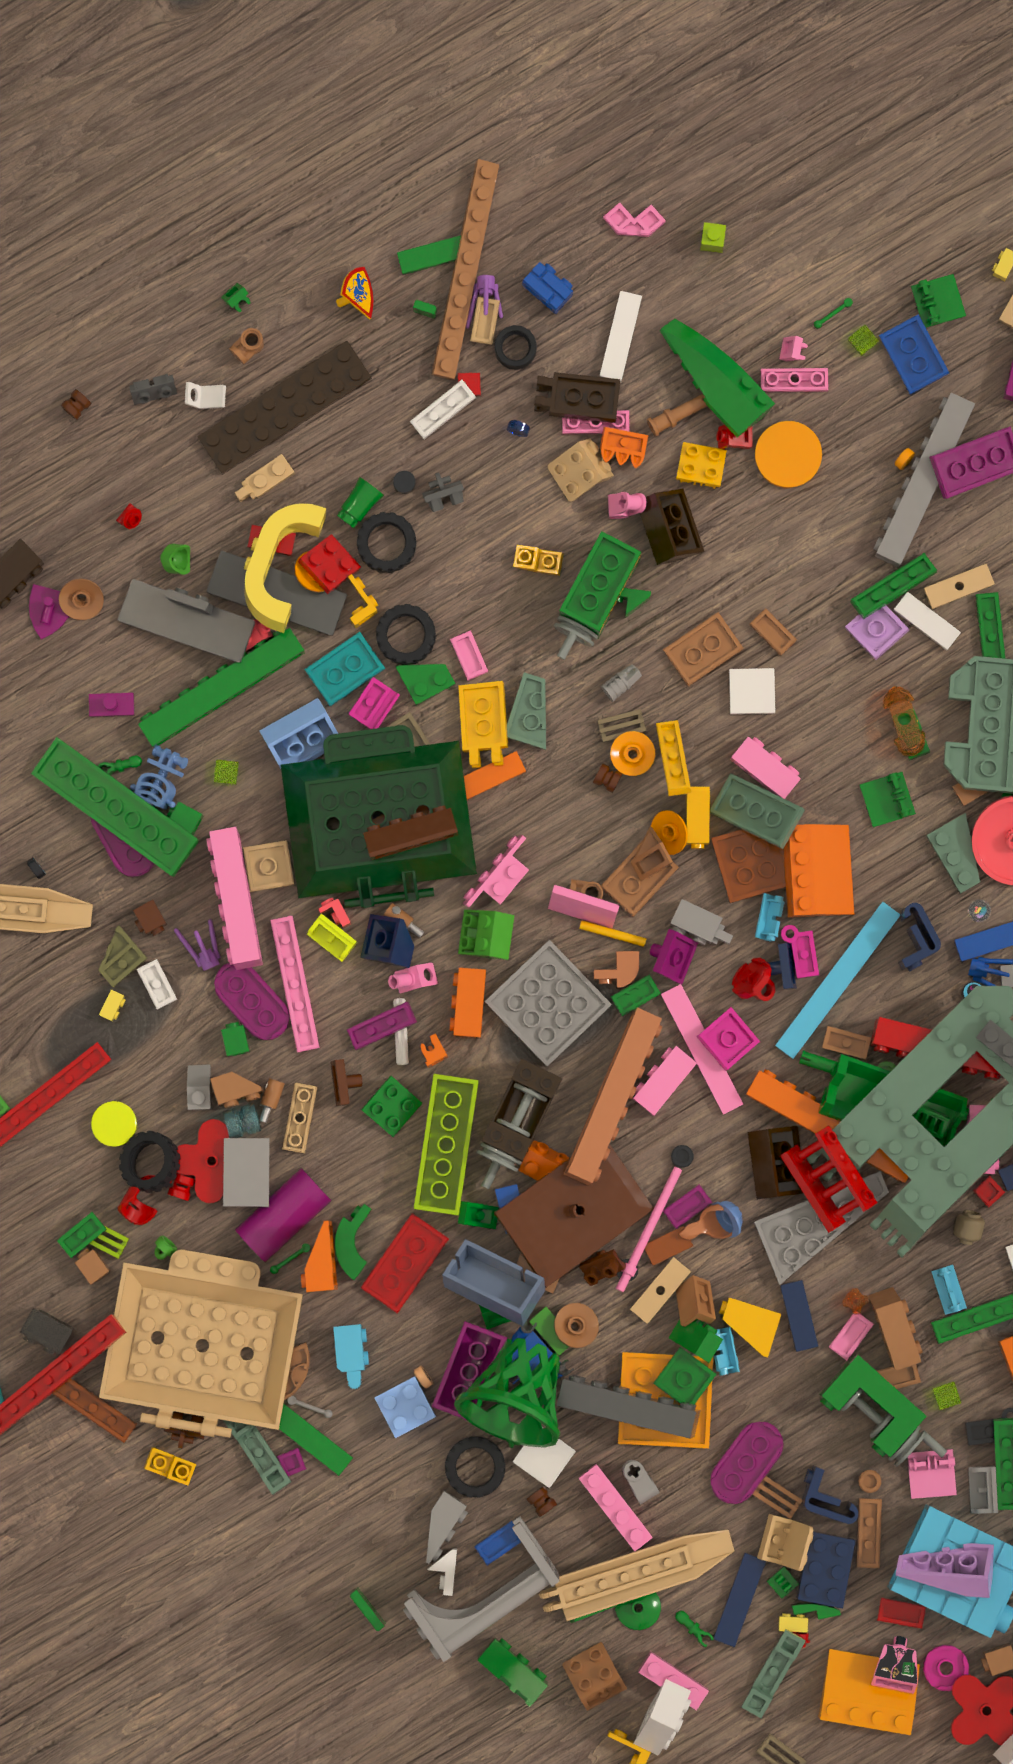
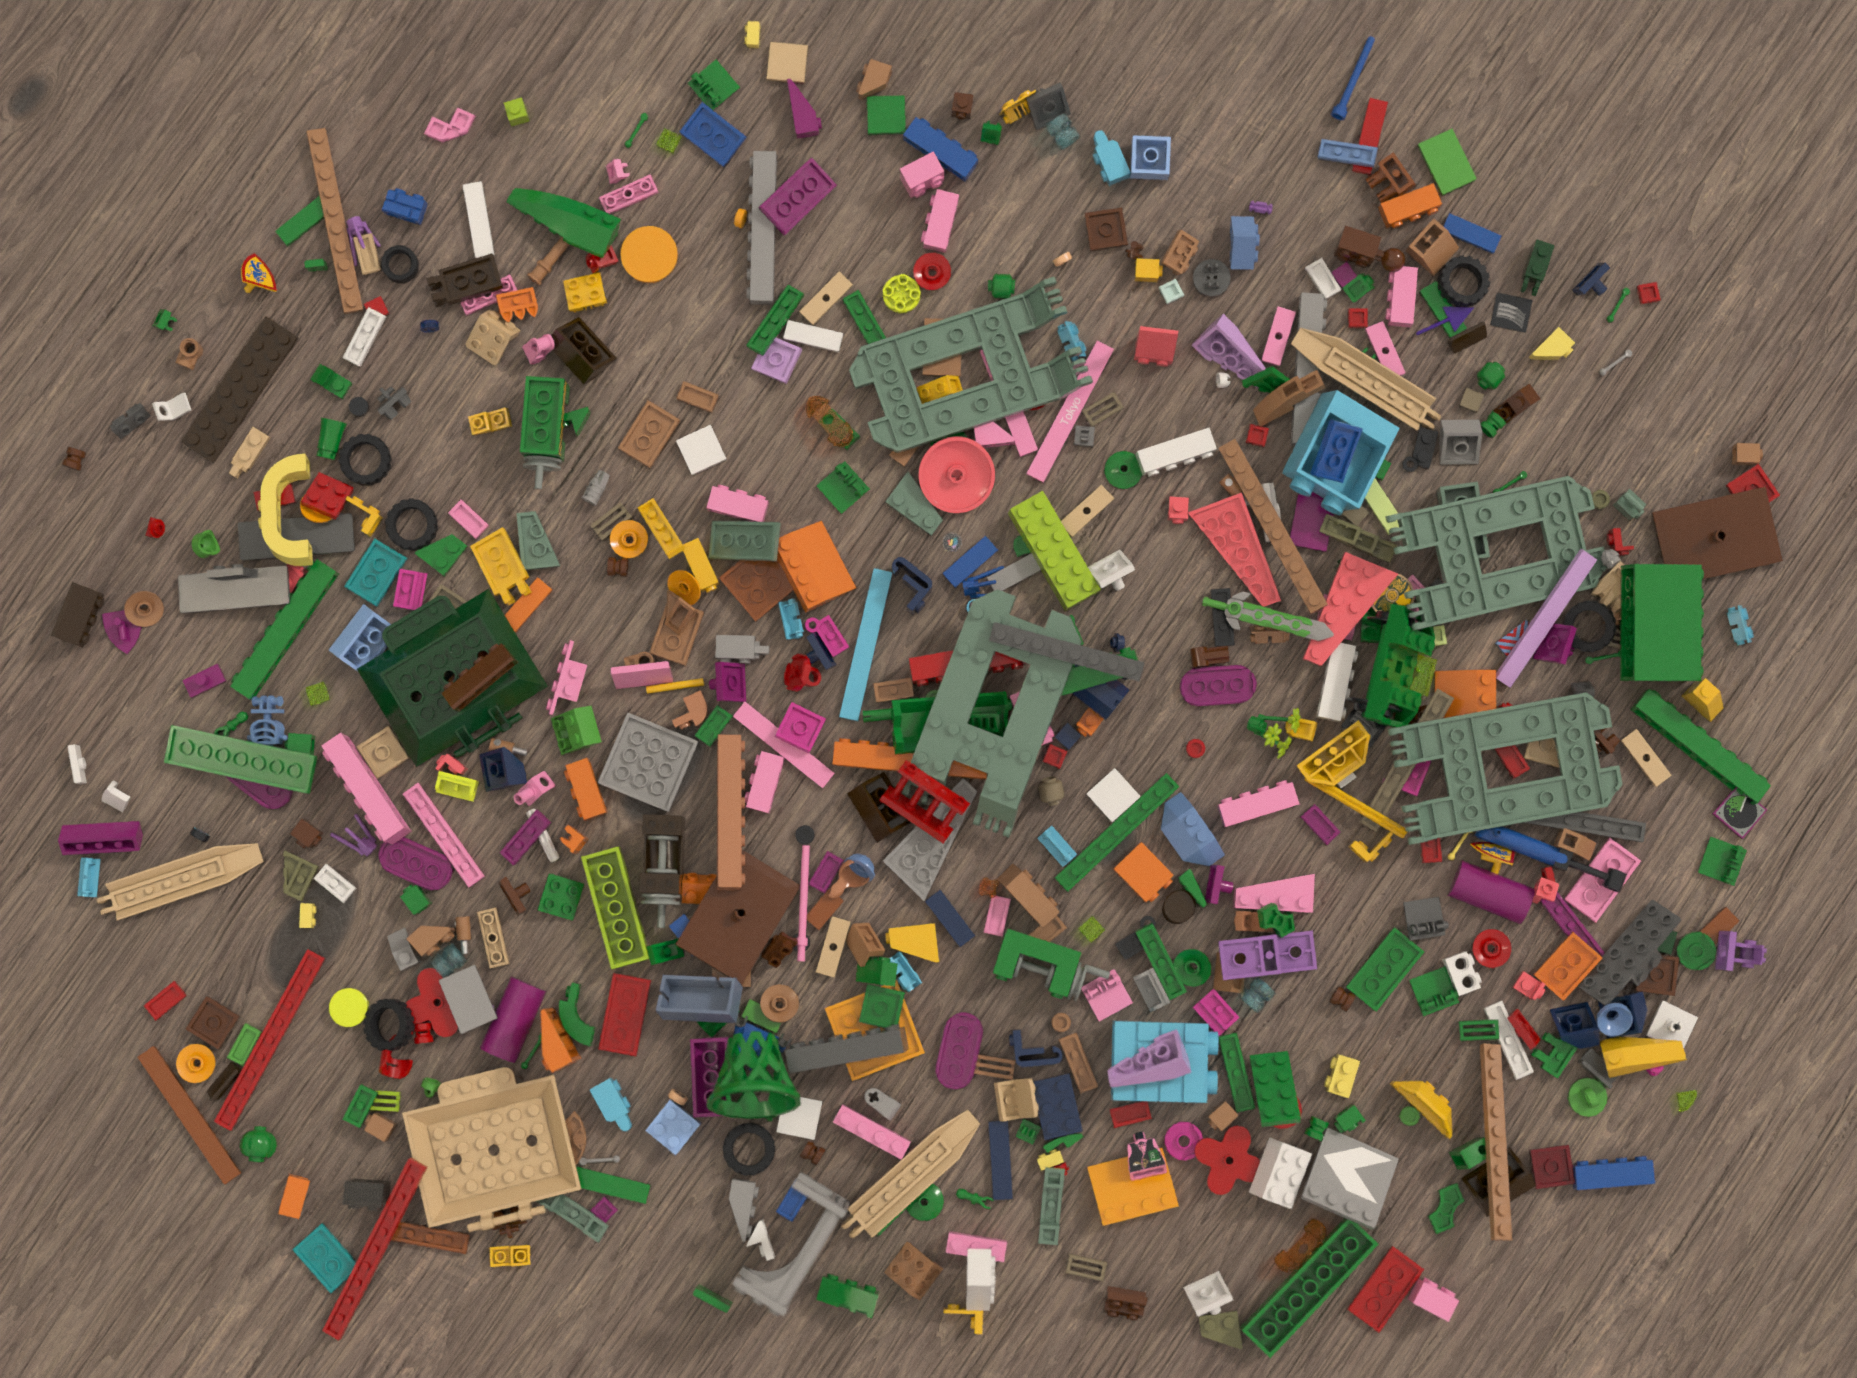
camera: 25 degrees left, 0 degrees up
none -> green slope [310,364,353,400]

